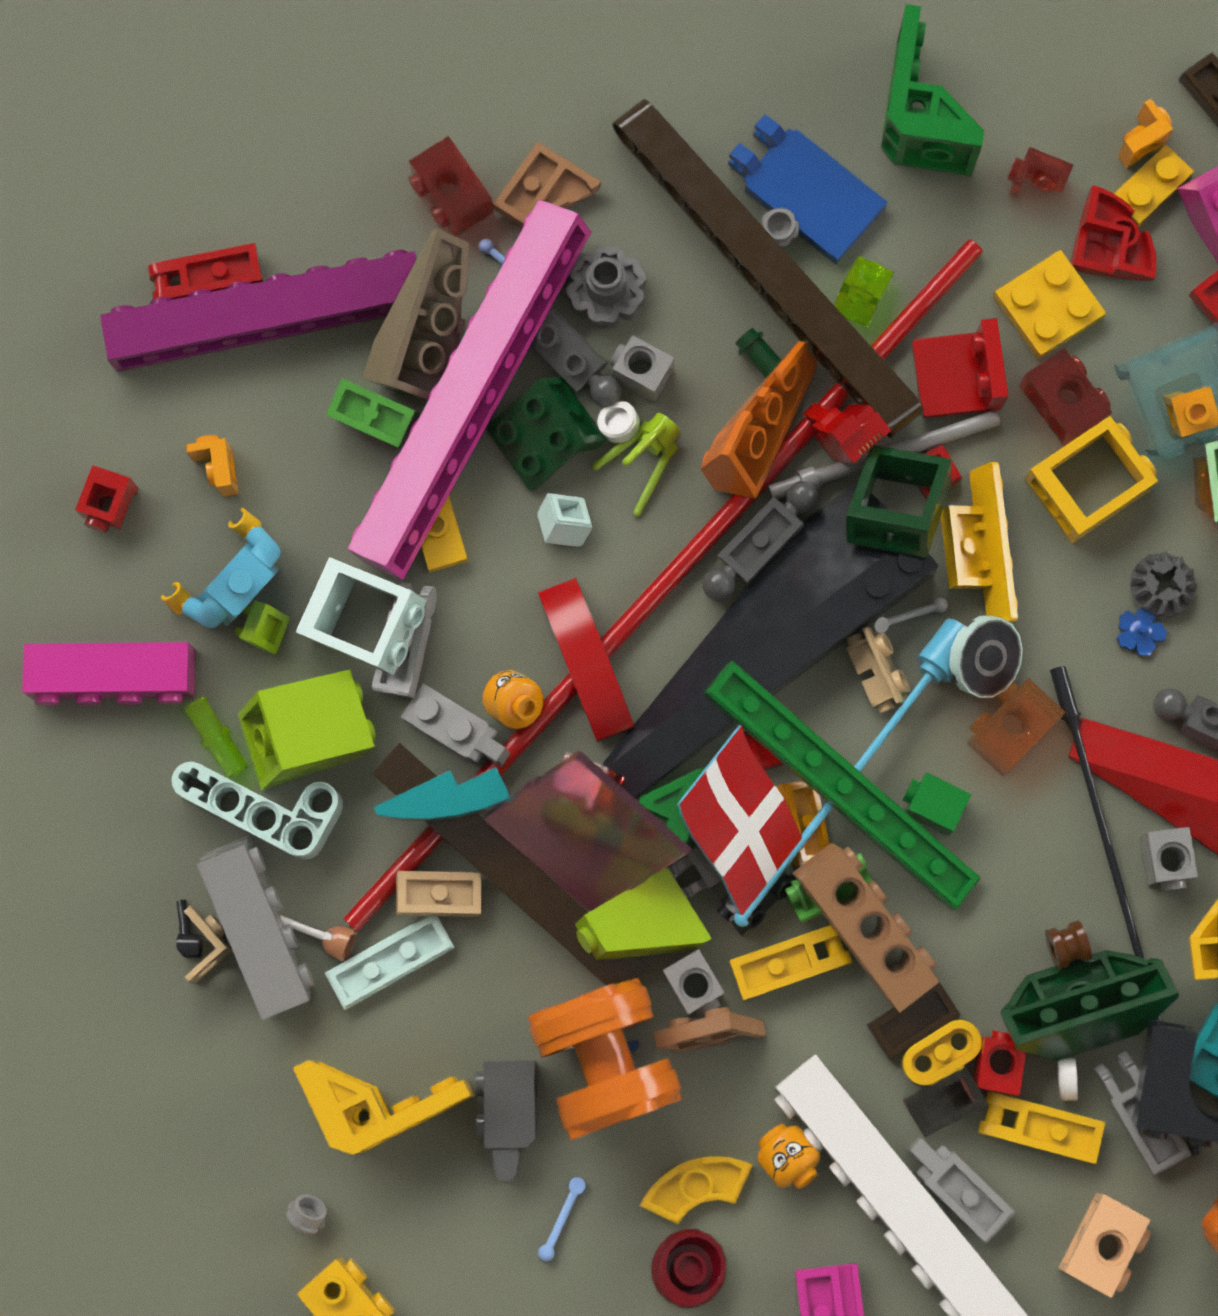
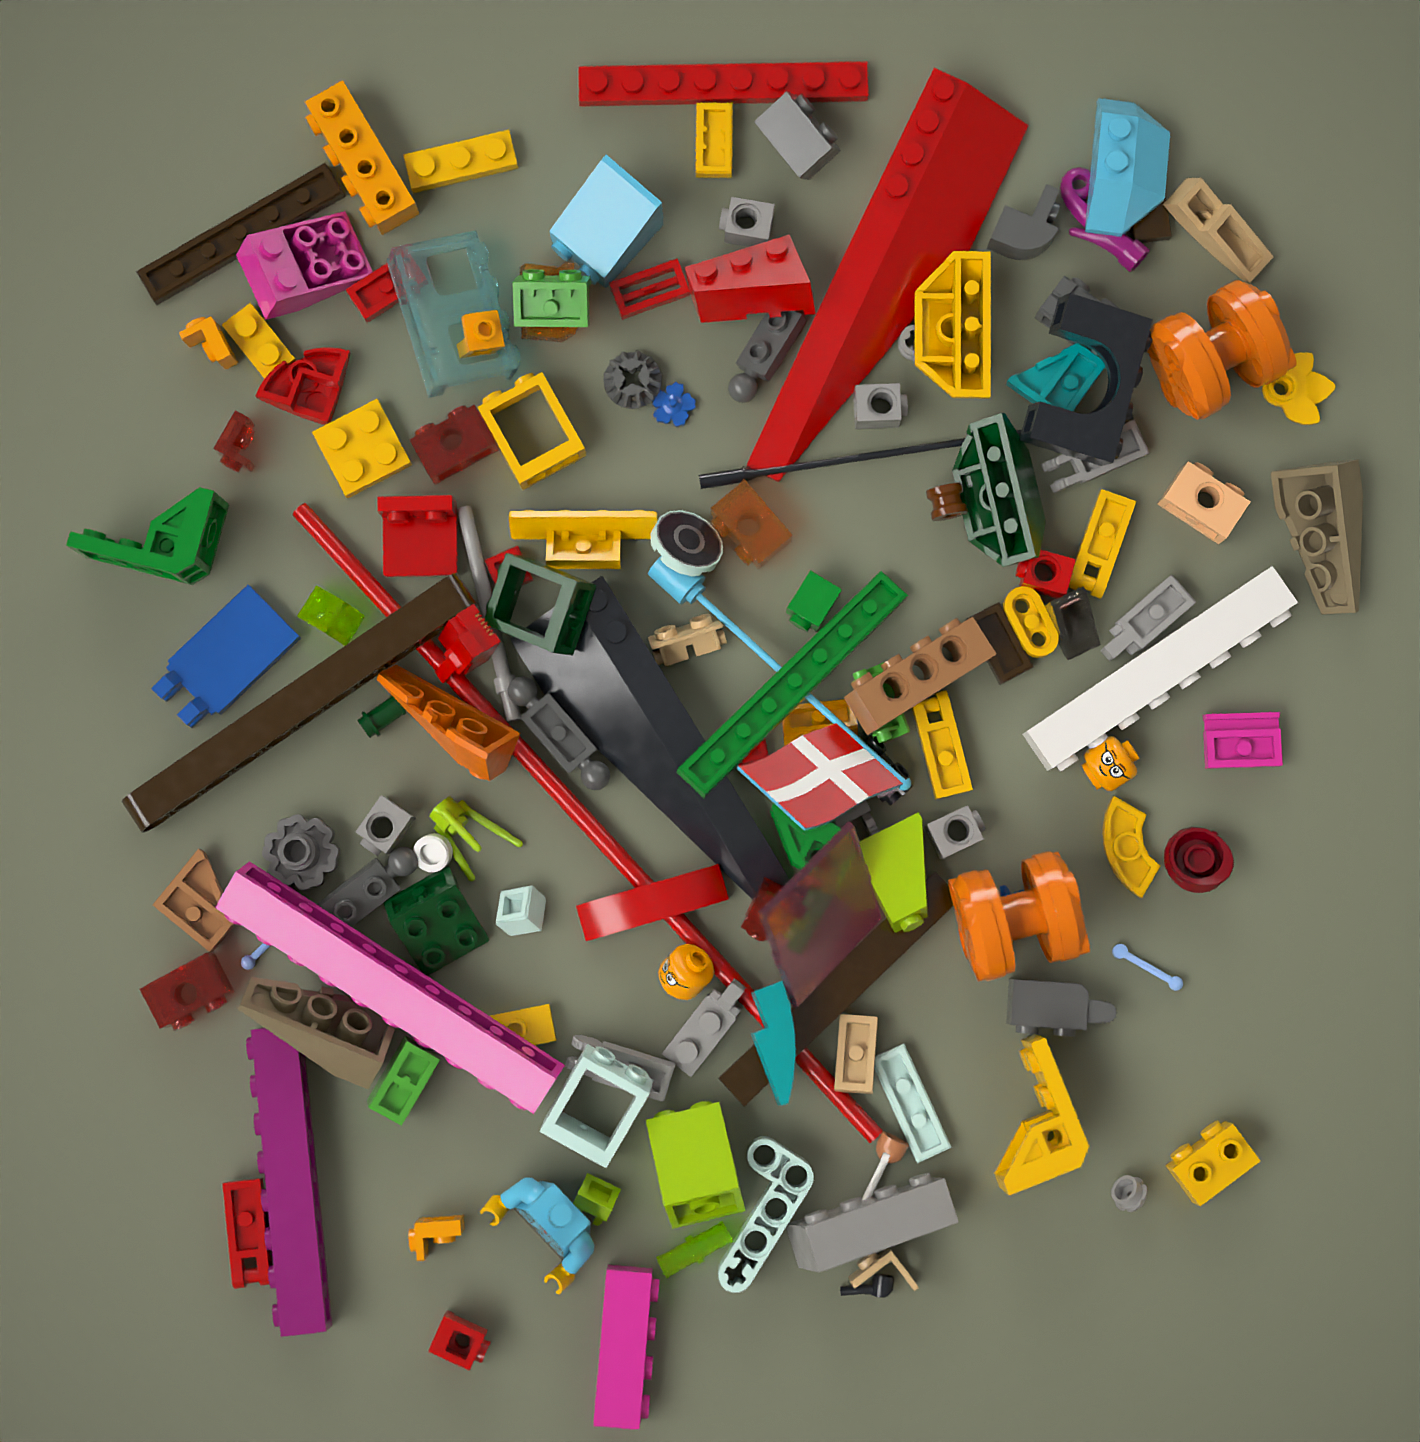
camera: 90 degrees left, 5 degrees up
medium nougat wing [653,1007,766,1053] -> none
light grey plate [761,208,799,247] -> none
light grey hinge [871,598,948,633] -> none
white tile [1057,1058,1078,1101] -> none

